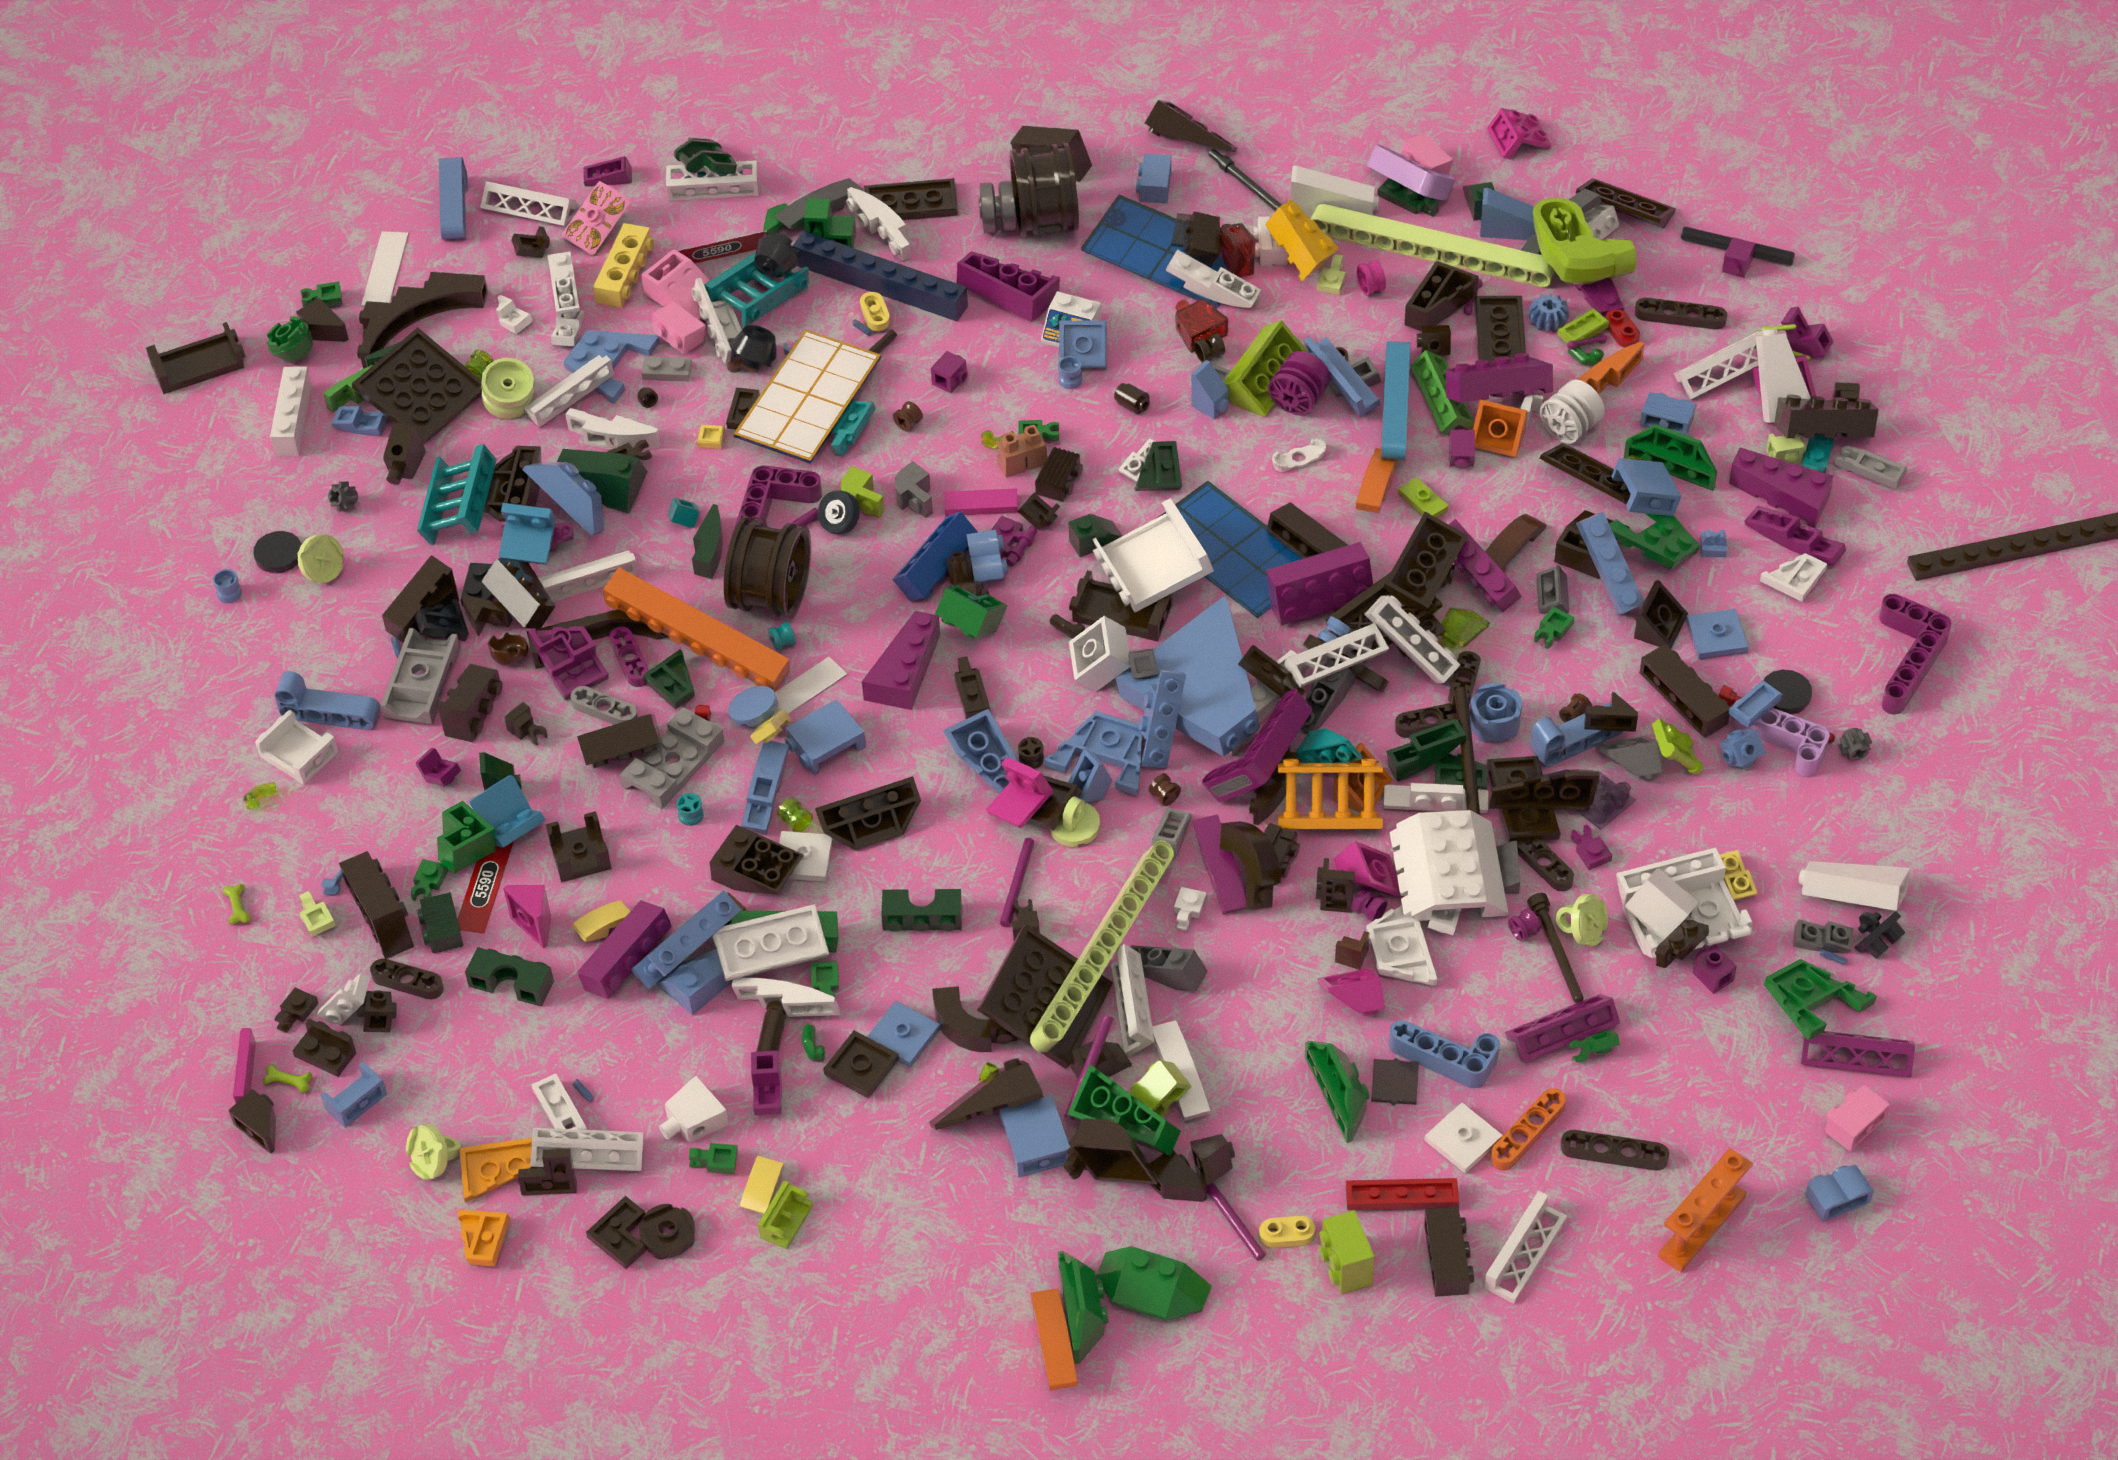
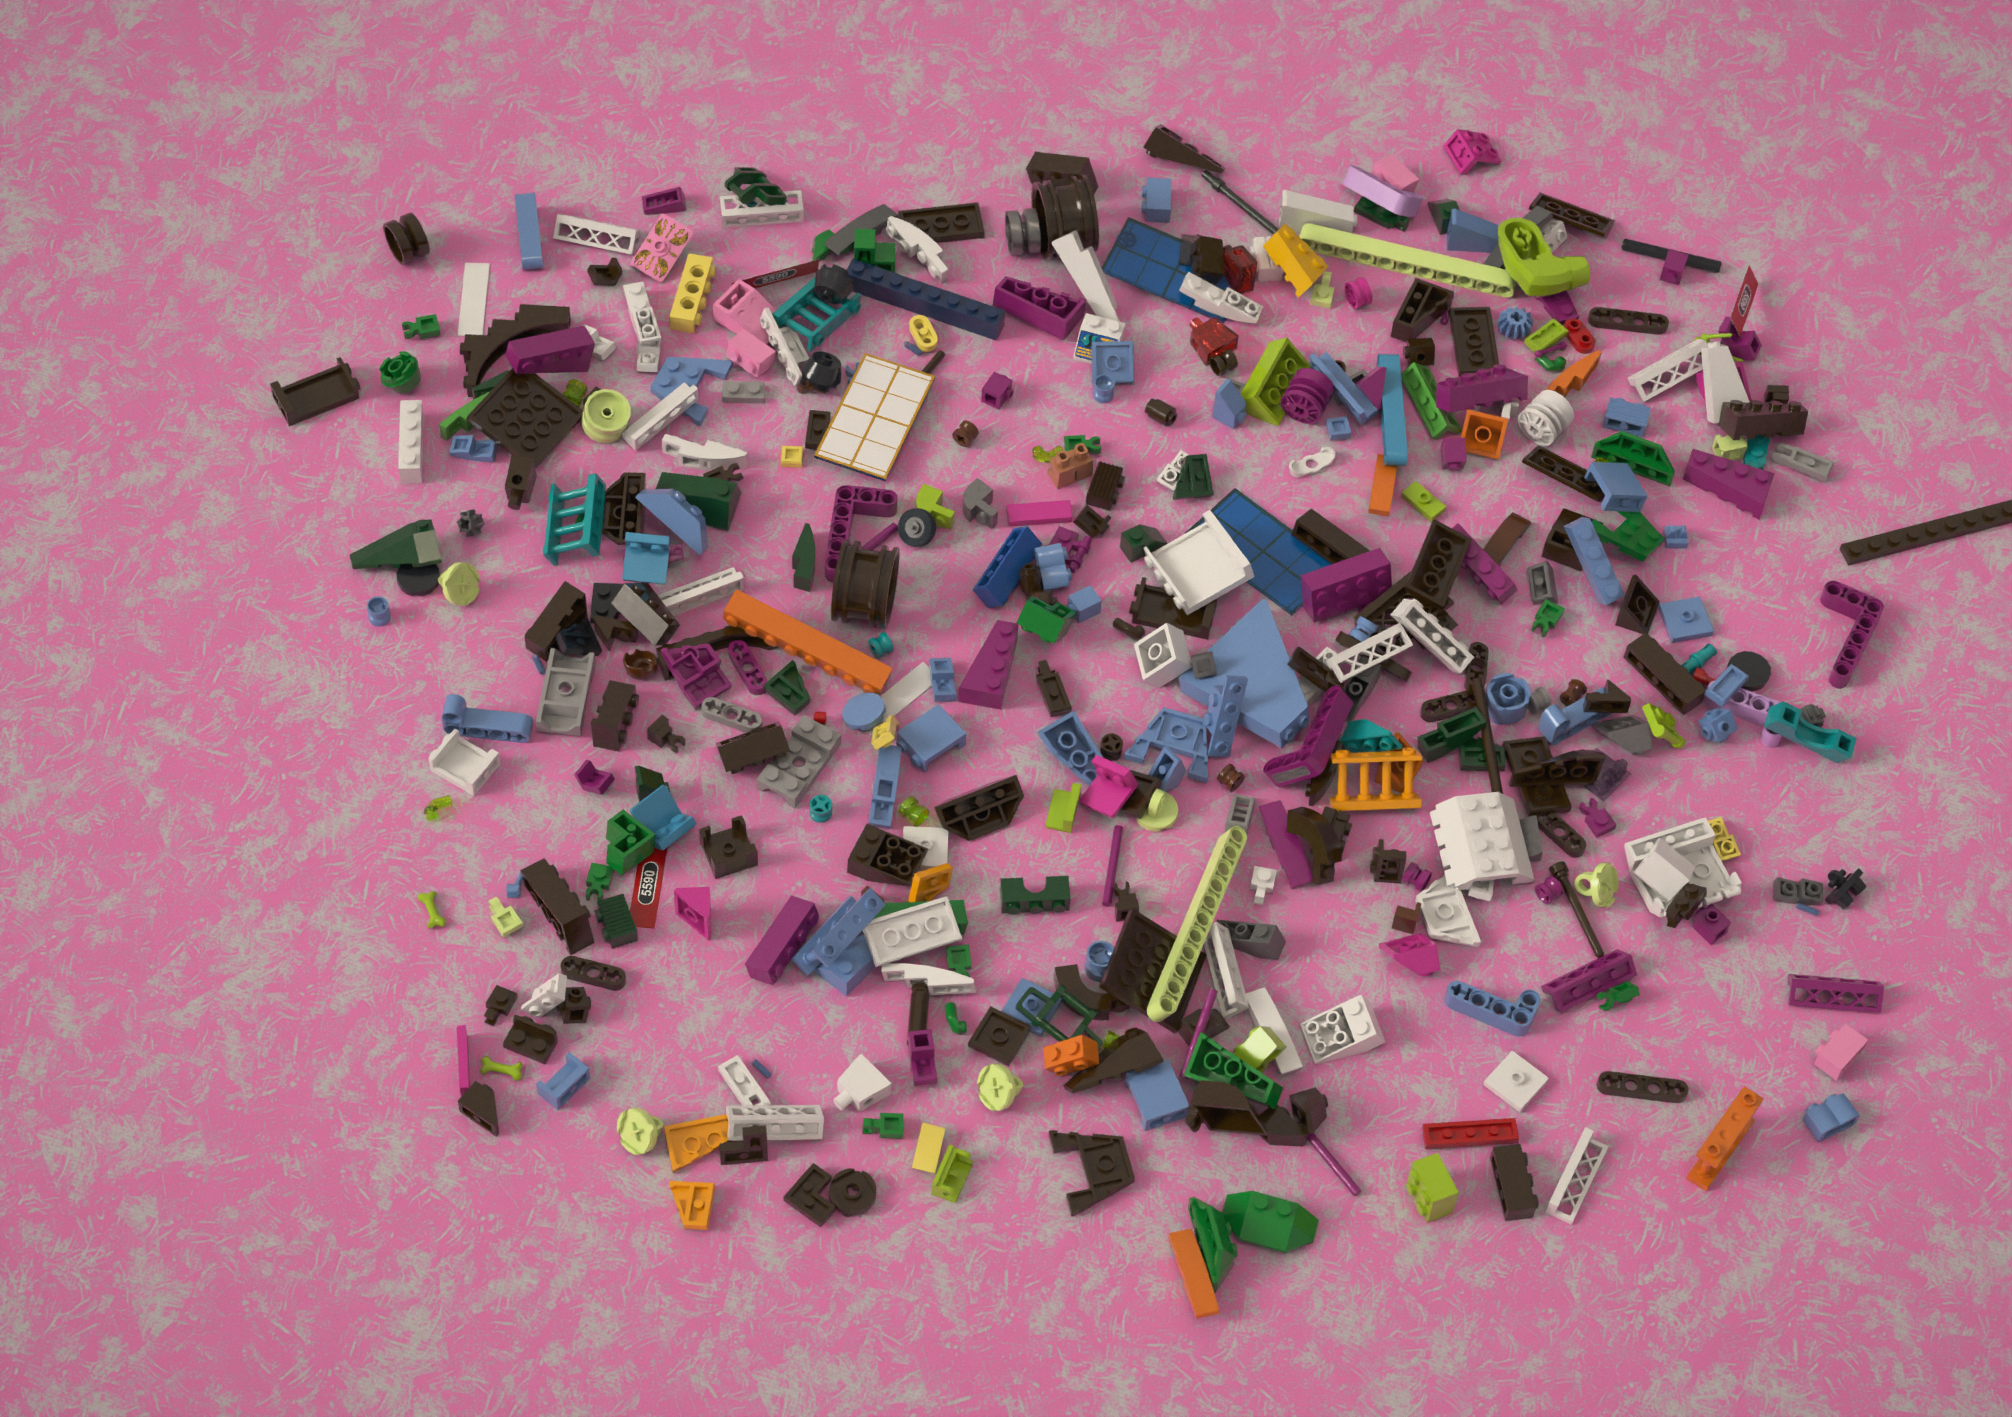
camera: 10 degrees left, 5 degrees up
dark brown slope [296,298,349,342] -> none
dark green arch [465,947,554,1007] -> none
light yellow slope [572,900,631,942] -> none
dark brown hinge [637,387,658,408] -> none
teal slope [668,498,700,528] -> none
teal hinge [831,401,876,456] -> none
light yellow plate [1259,1216,1315,1248] -> none
green wedge [1305,1041,1370,1143] -> none
dark pink slope [1334,841,1404,898] -> none
clear smoke piece [1371,1058,1419,1106] -> none
white bracket [1384,783,1488,813] -> none
clear neon green slope [1440,607,1490,648] -> none
orange beam [1491,1088,1566,1170] -> none
magenta slope [1744,506,1846,566] -> none
white wing [1760,553,1827,602] -> none
green wing [1764,959,1877,1040] -> none
white slope [1799,861,1910,911] -> none
none -> dark green wedge [350,519,442,569]
none -> dark brown wheel [383,212,430,265]
none -> magenta wedge [506,325,595,374]
none -> light orange wing [908,863,953,902]
none -> medium blue slope [929,658,957,702]
none -> yellowish green tile [977,1063,1023,1111]
none -> dark green bar [1015,984,1103,1050]
none -> orange brick [1043,1035,1099,1076]
none -> lime panel [1045,783,1081,833]
none -> dark brown wing [1048,1130,1135,1217]
none -> white wedge [1052,230,1120,322]
none -> medium blue brick [1067,585,1102,624]
none -> medium blue wheel [1085,941,1114,982]
none -> white slope [1300,994,1386,1064]
none -> medium blue plate [1326,416,1352,440]
none -> magenta slope [1355,367,1387,409]
none -> light grey wheel [1527,687,1551,714]
none -> teal pin [1681,643,1717,674]
none -> red sticker [1730,265,1759,336]
none -> teal arch [1764,701,1857,763]

